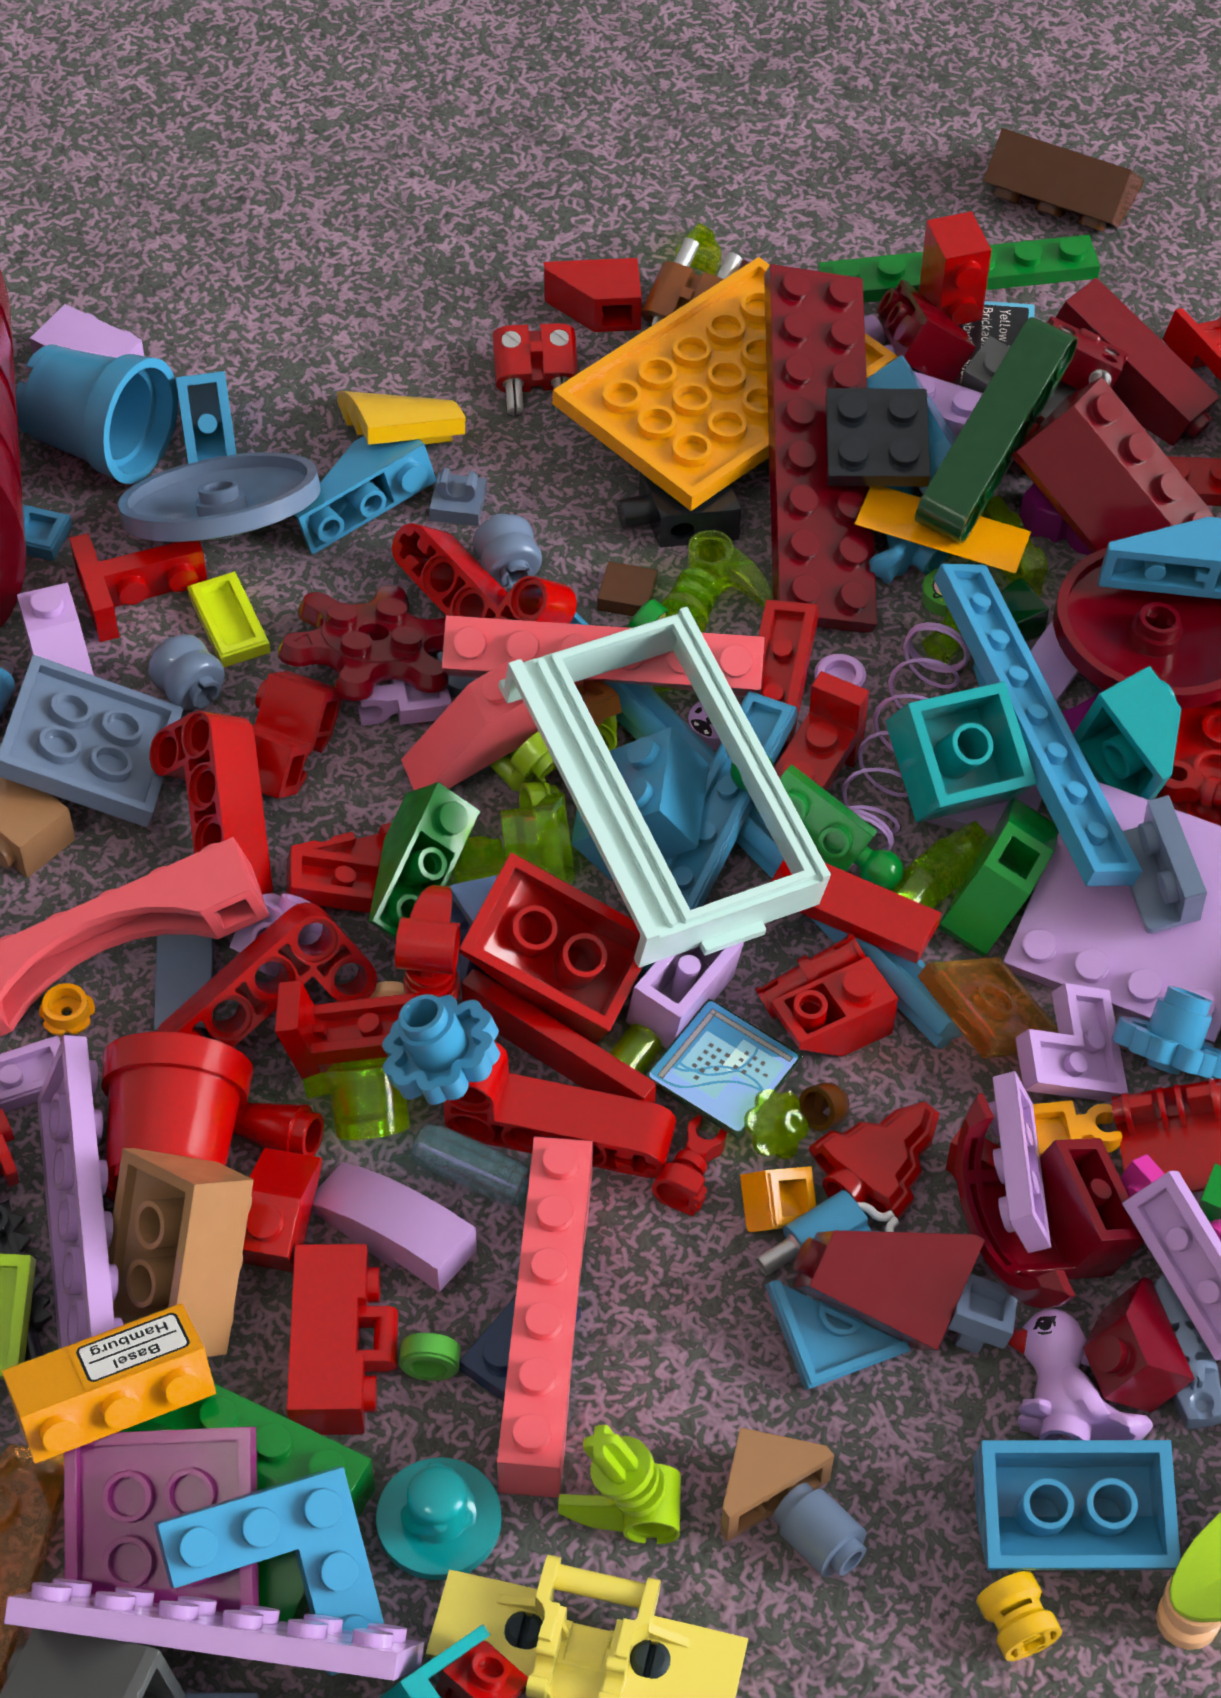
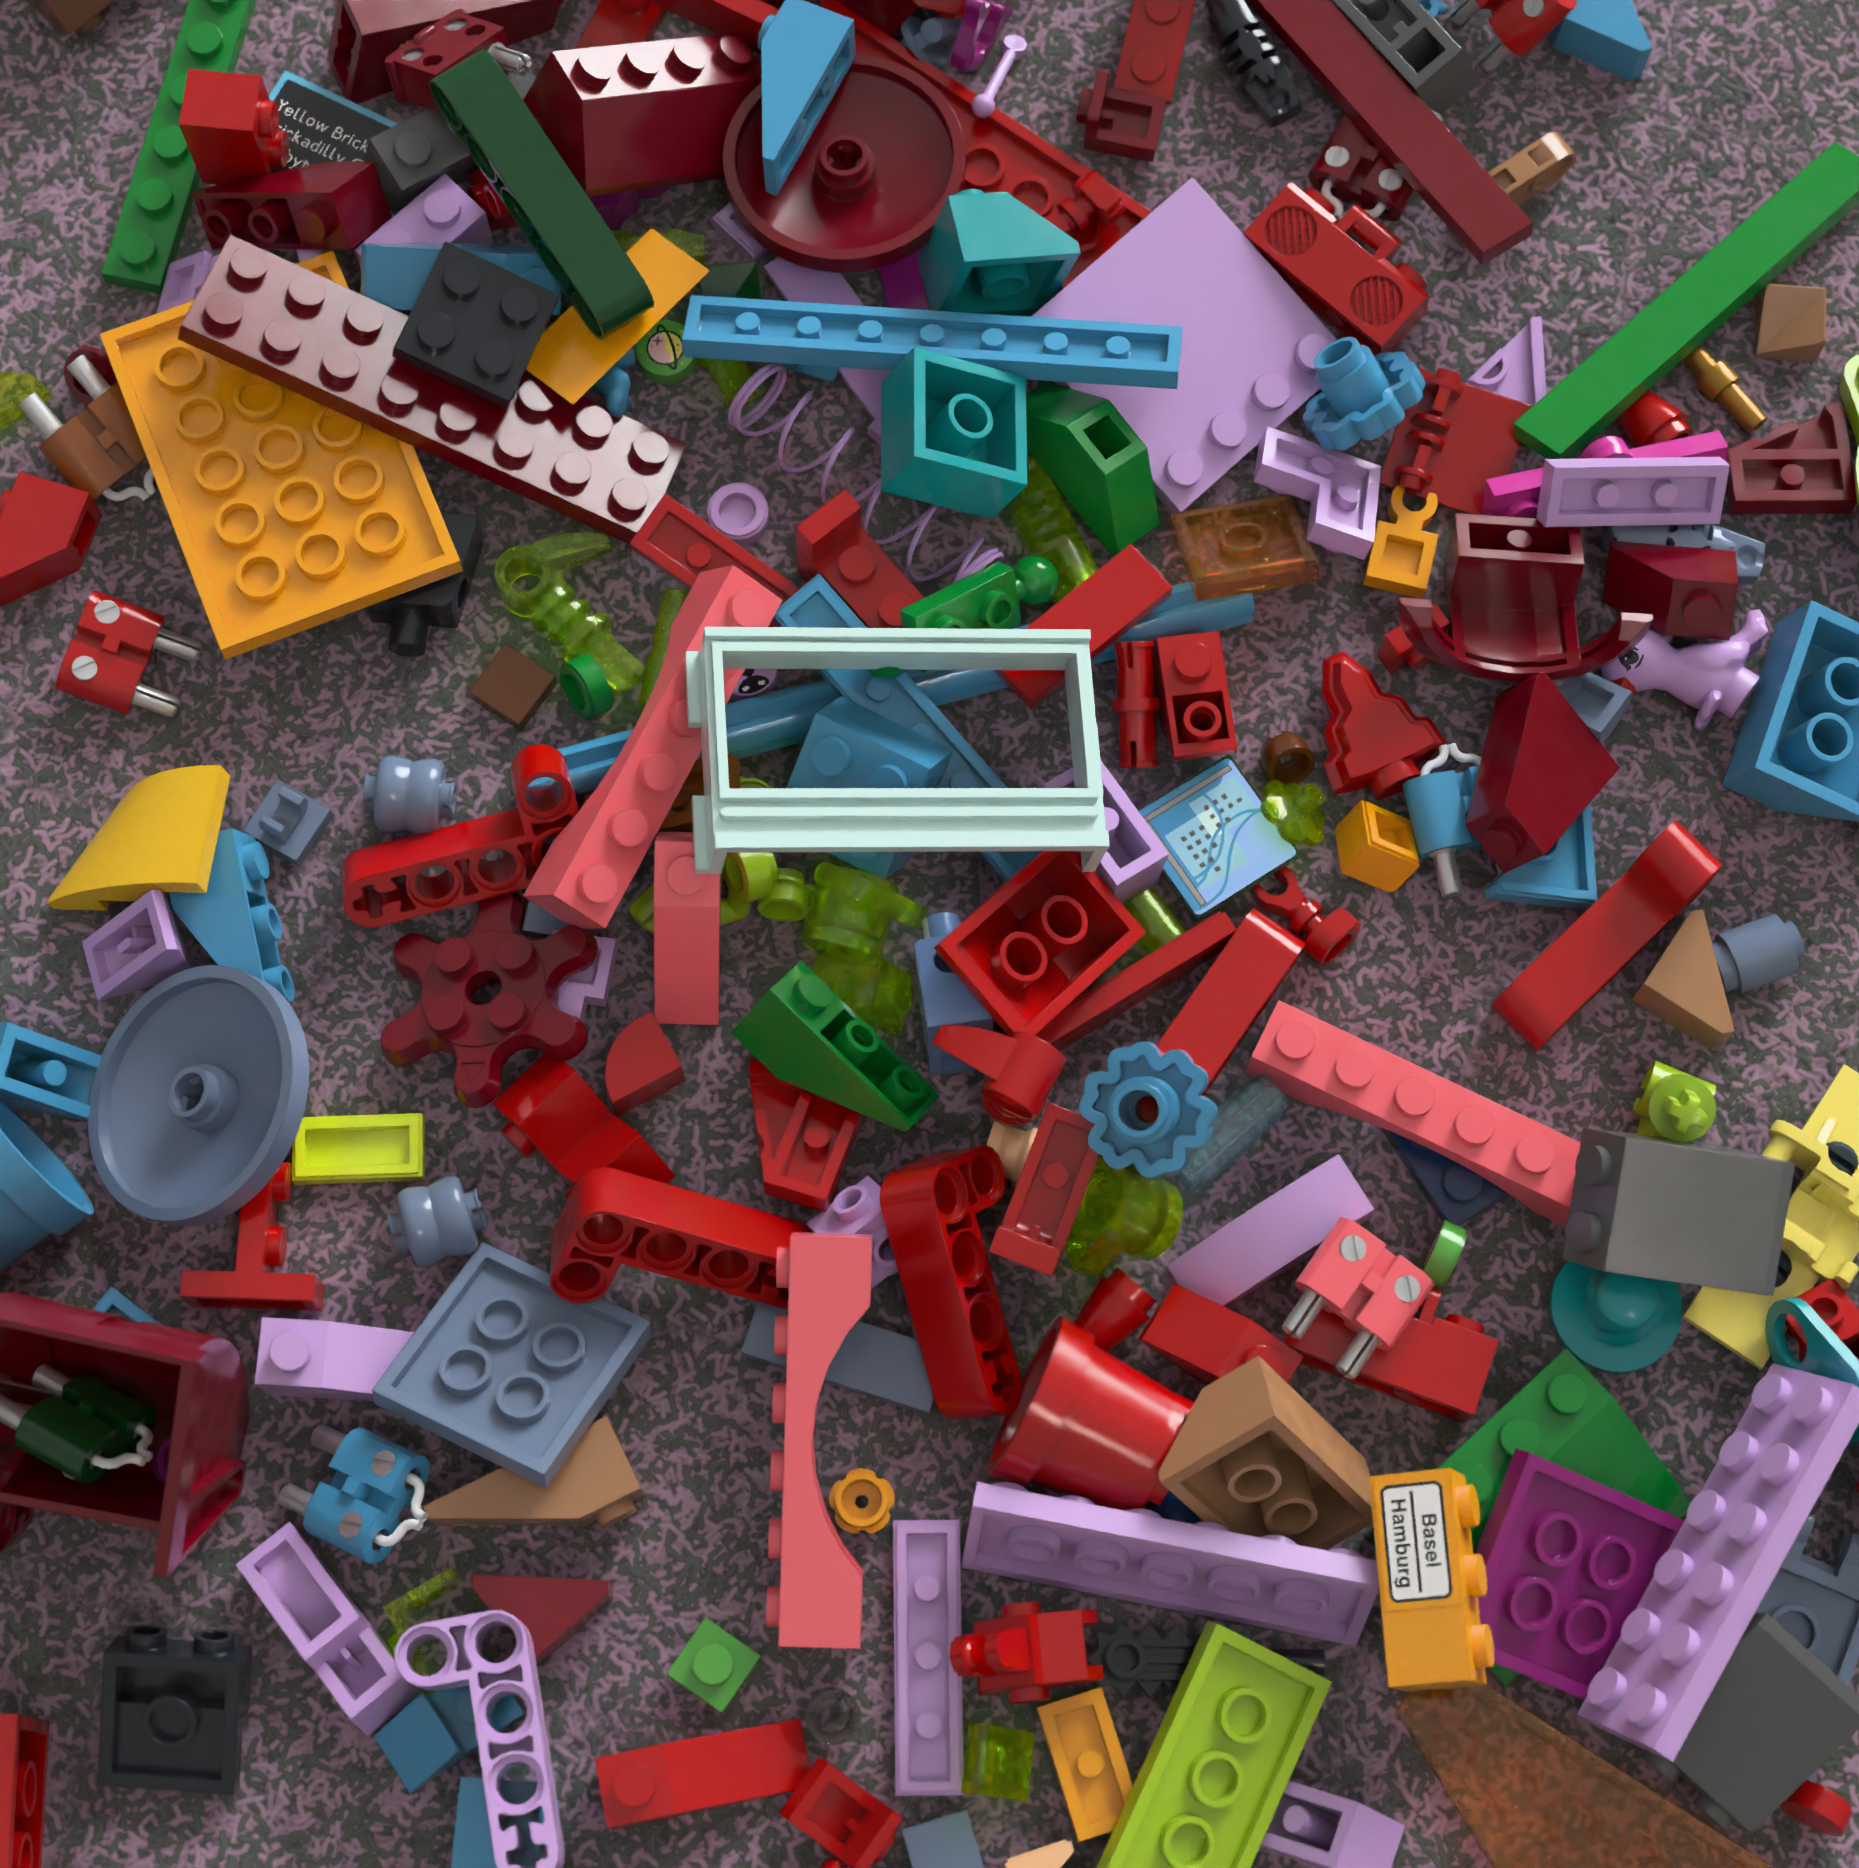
camera: 70 degrees left, 20 degrees up
dark azure plate [154,1466,384,1676] -> none
lavender plate [988,1071,1051,1253] -> none
sand blue bracket [1123,795,1207,934] -> none
none -> lavender slope [82,890,194,1000]
none -> red brick [605,1011,686,1117]
none -> coral piece [1282,1217,1434,1379]
none -> red beam [1491,820,1723,1051]
none -> dark grey slope [1562,1128,1795,1296]

